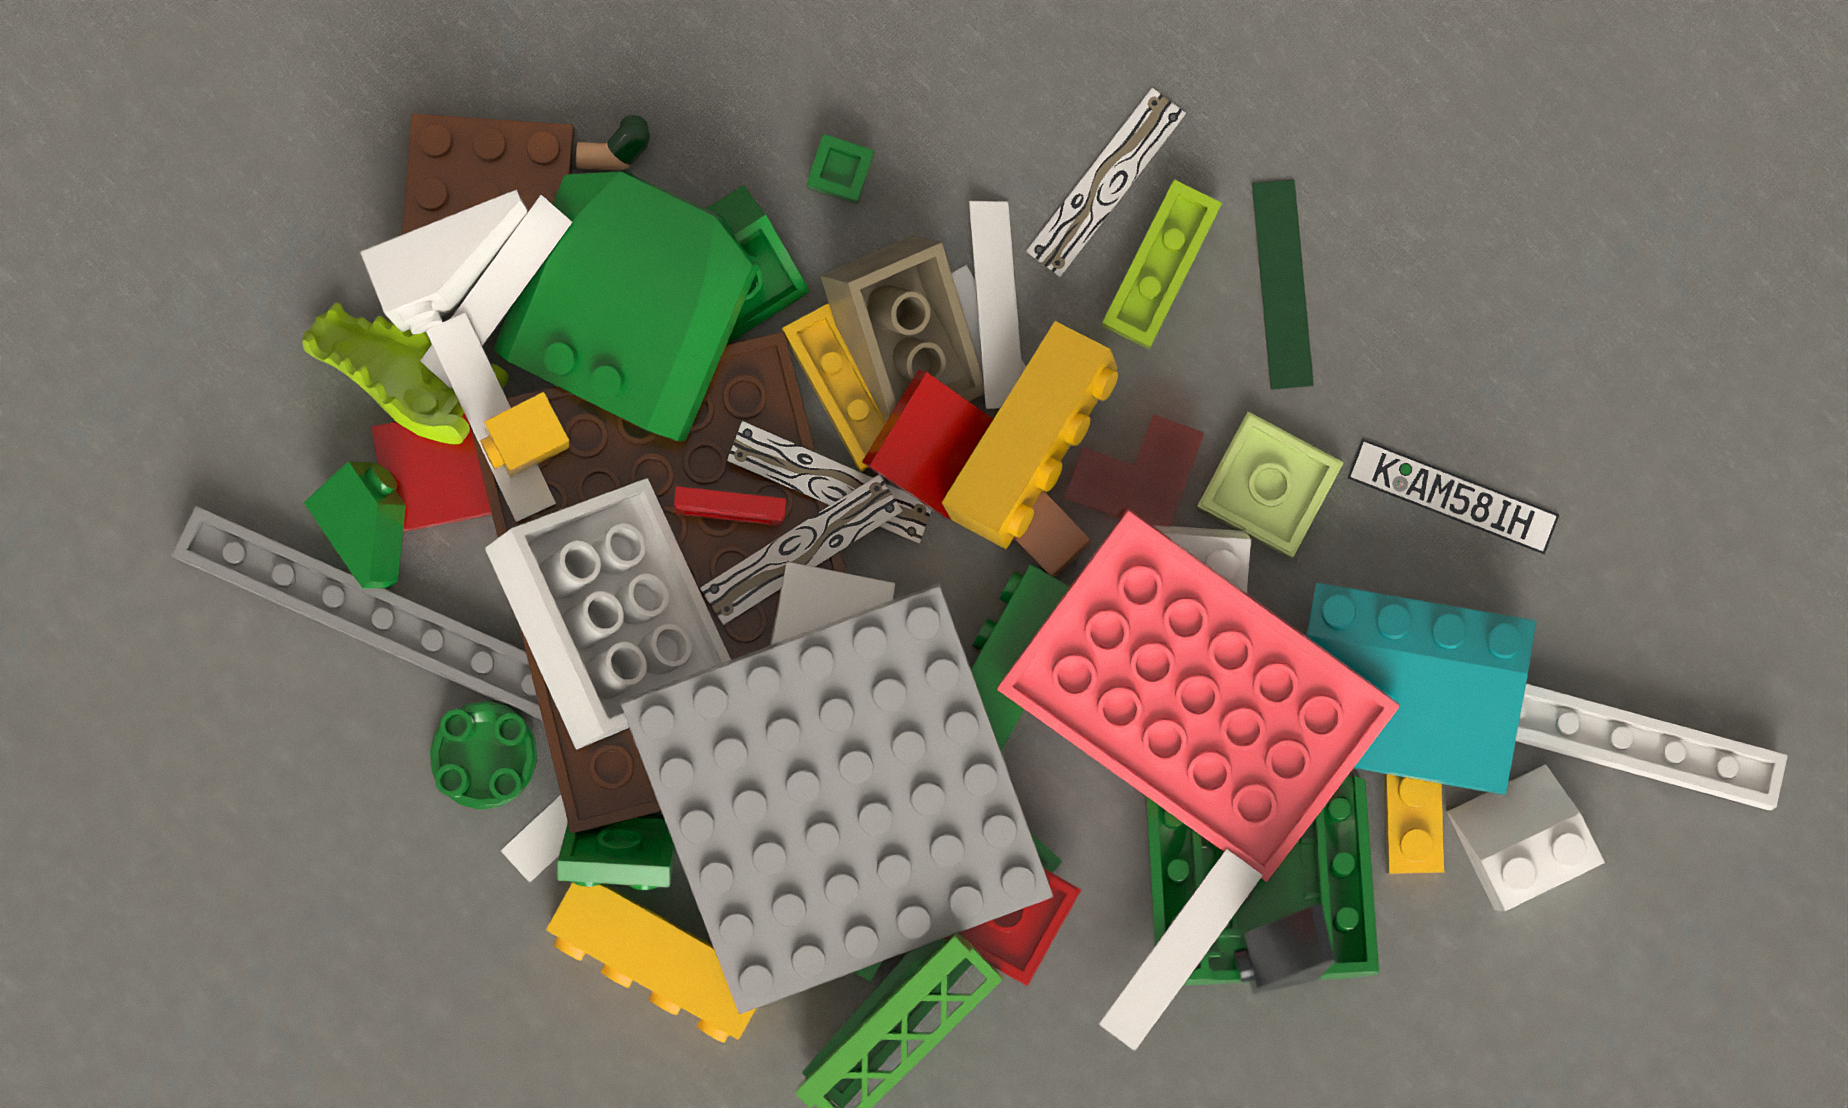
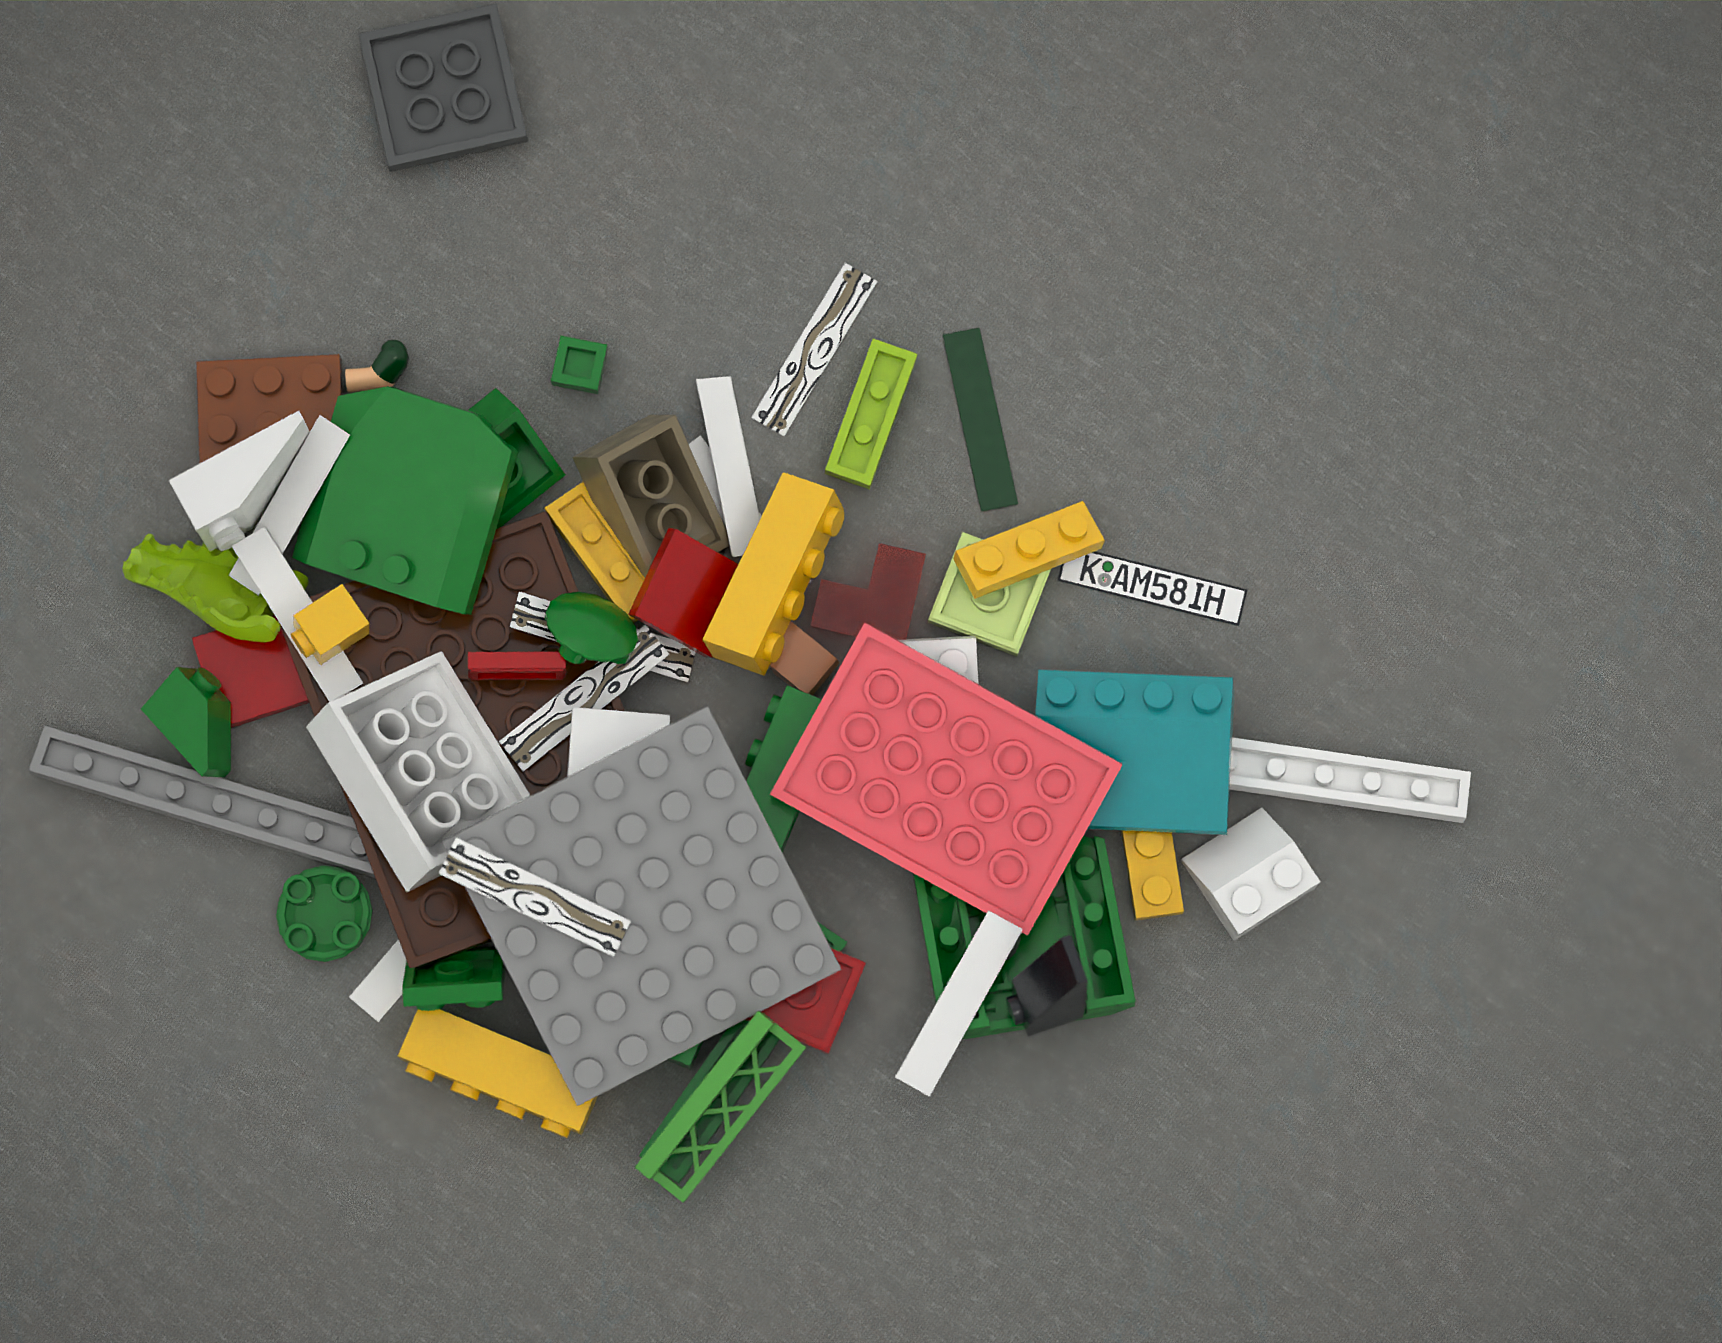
camera: 10 degrees left, 5 degrees down
none -> sticker [439,838,631,957]
none -> green dish [544,592,638,664]
none -> yellow plate [953,501,1105,599]

